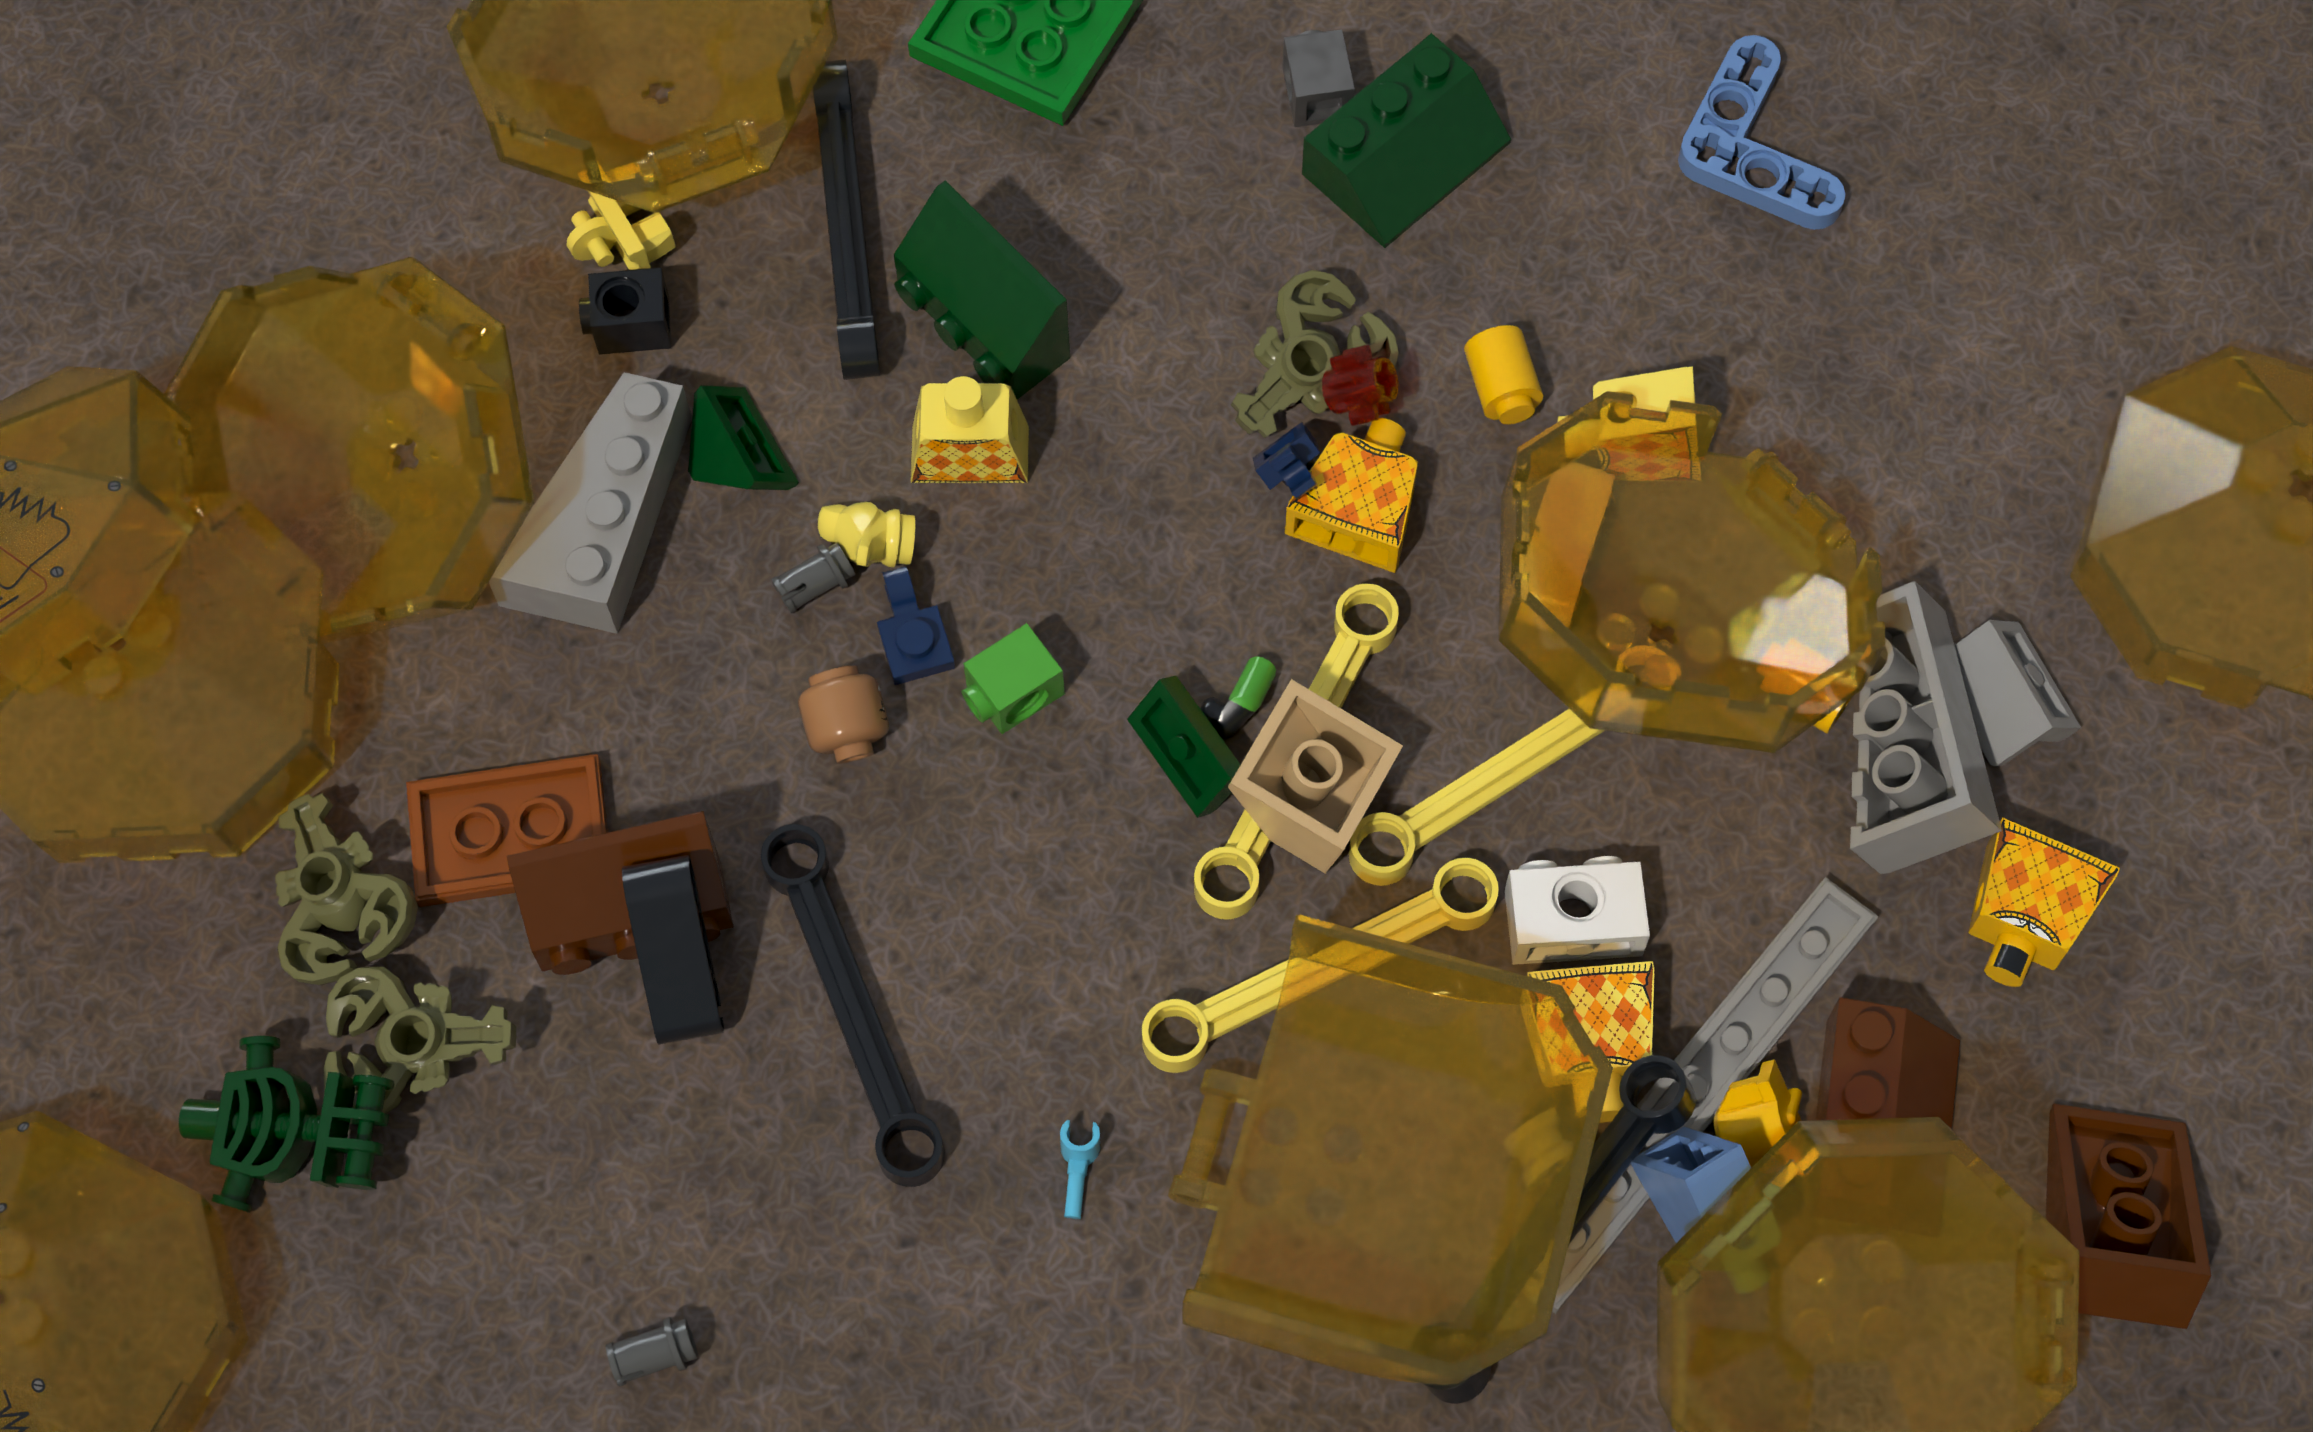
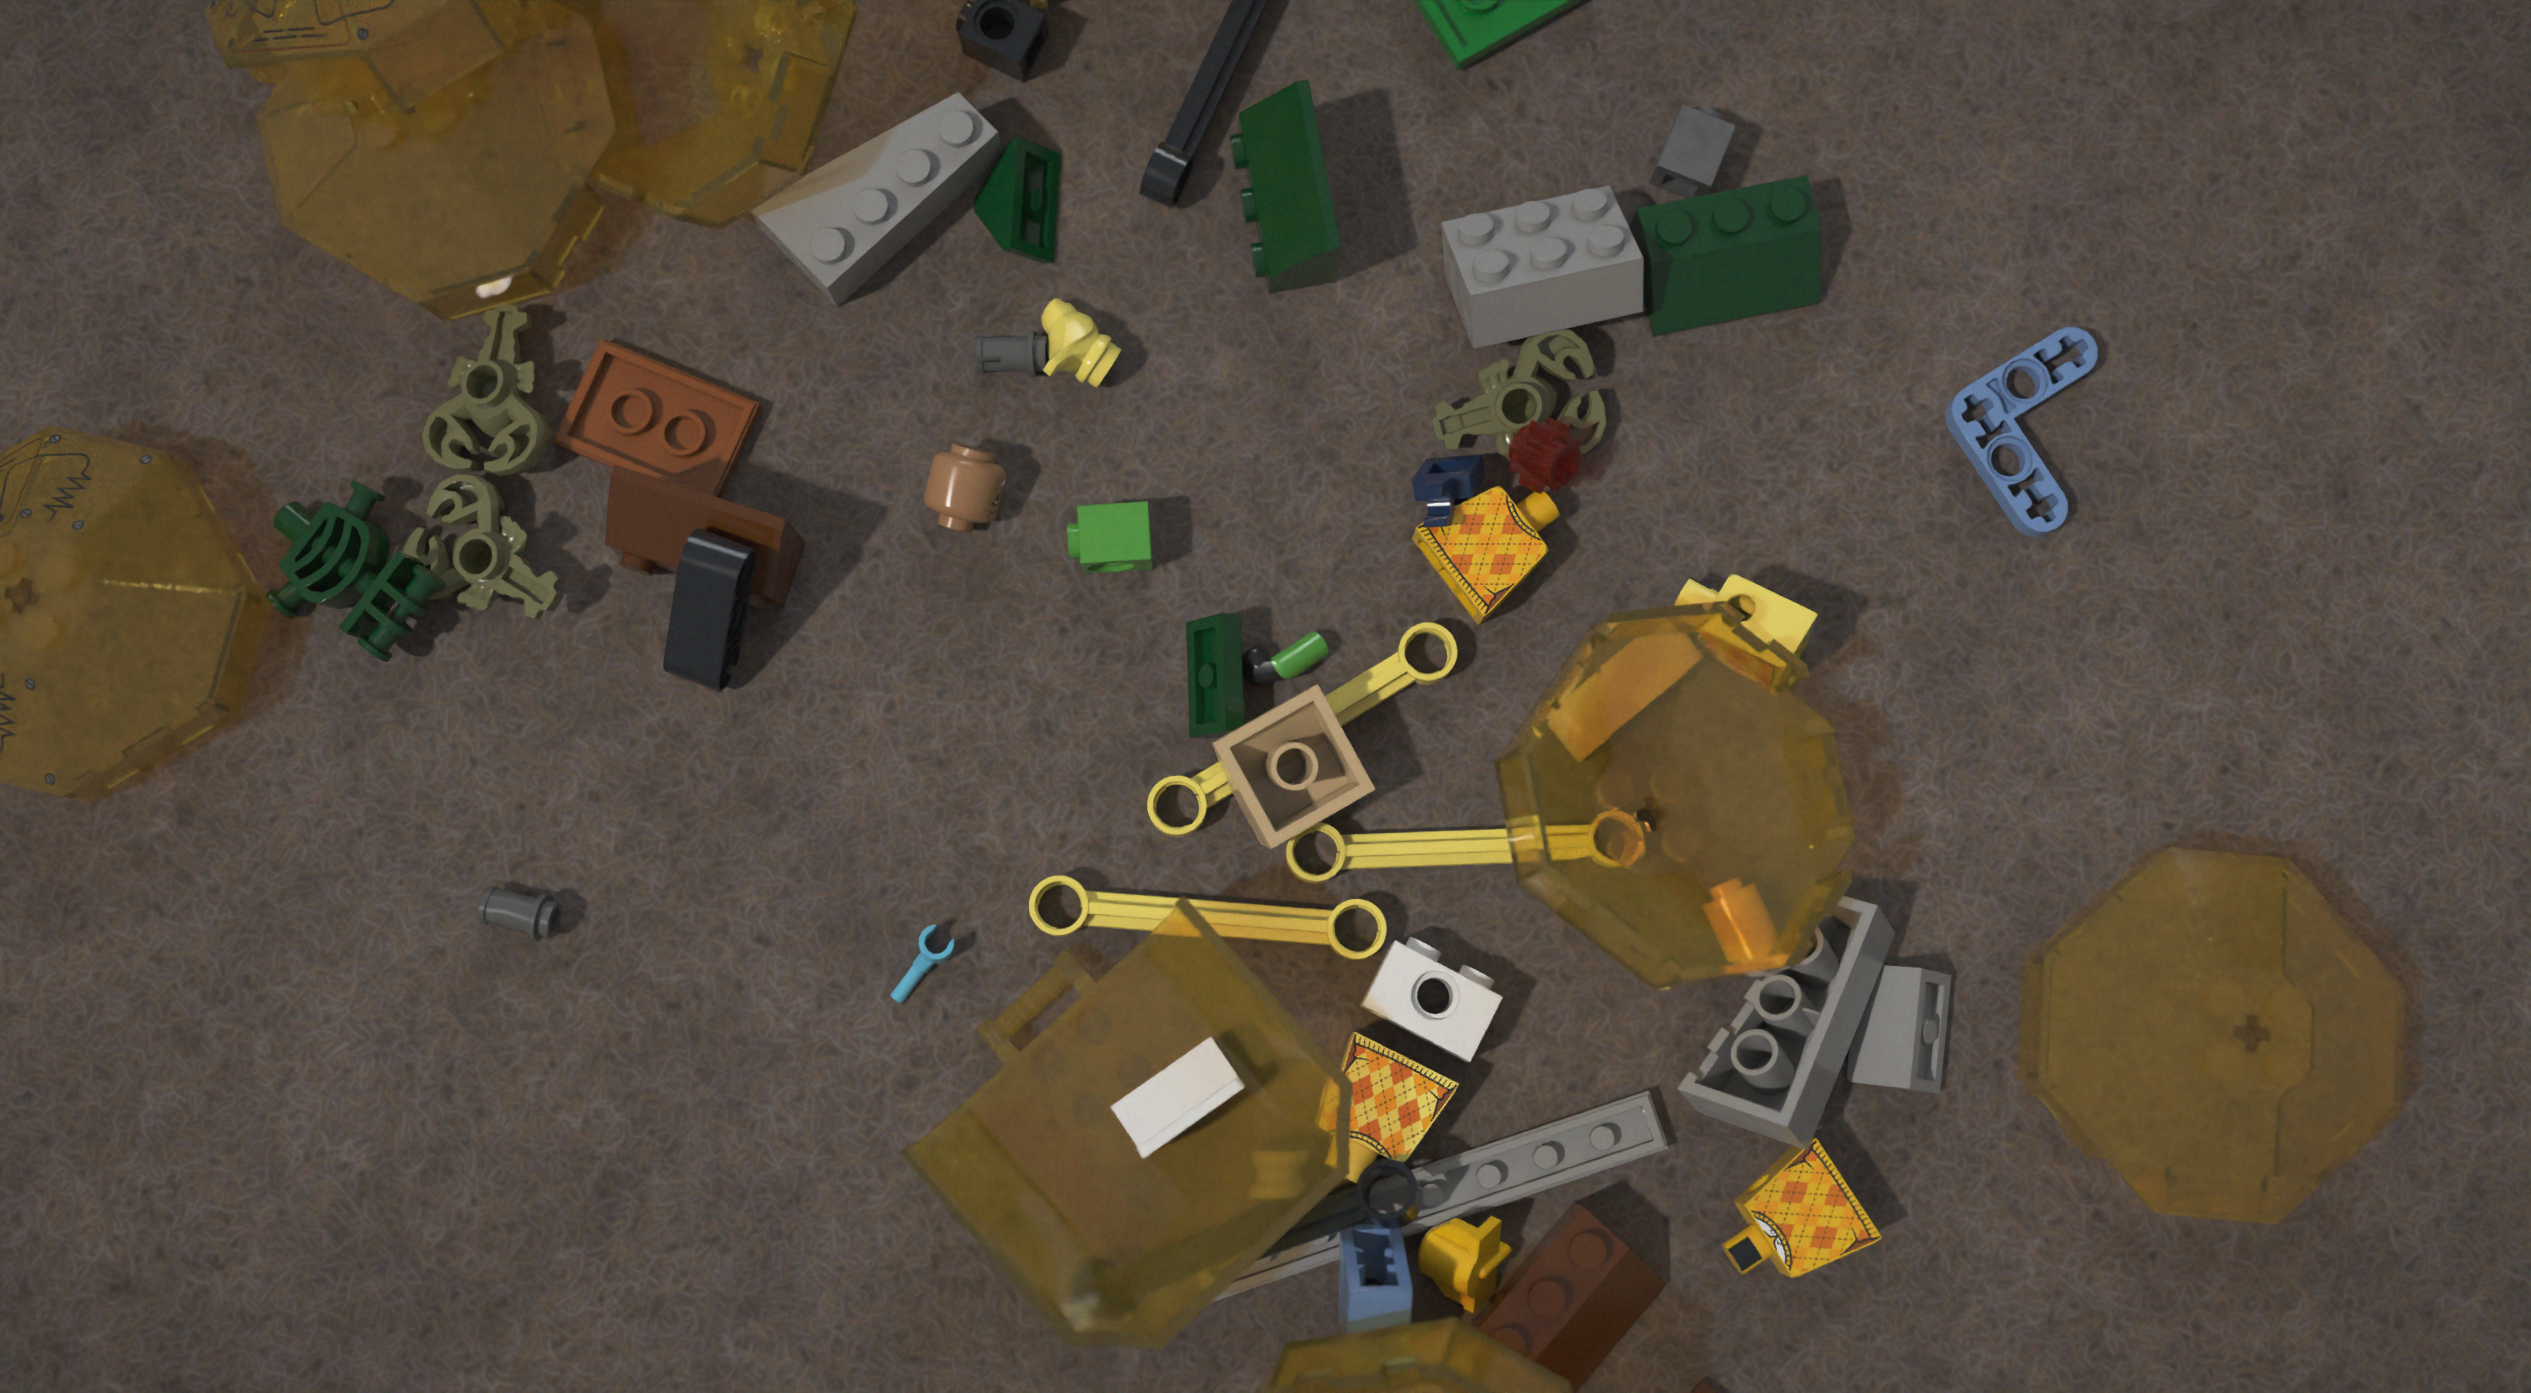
camera: 25 degrees right, 15 degrees up
black piece [761,824,945,1187] -> none
dark blue plate [877,566,955,685] -> none
light yellow torso [911,376,1029,483] -> none
yellow brick [1464,325,1543,425] -> none
none -> white panel [1110,1036,1245,1159]
none -> light grey brick [1441,185,1643,349]

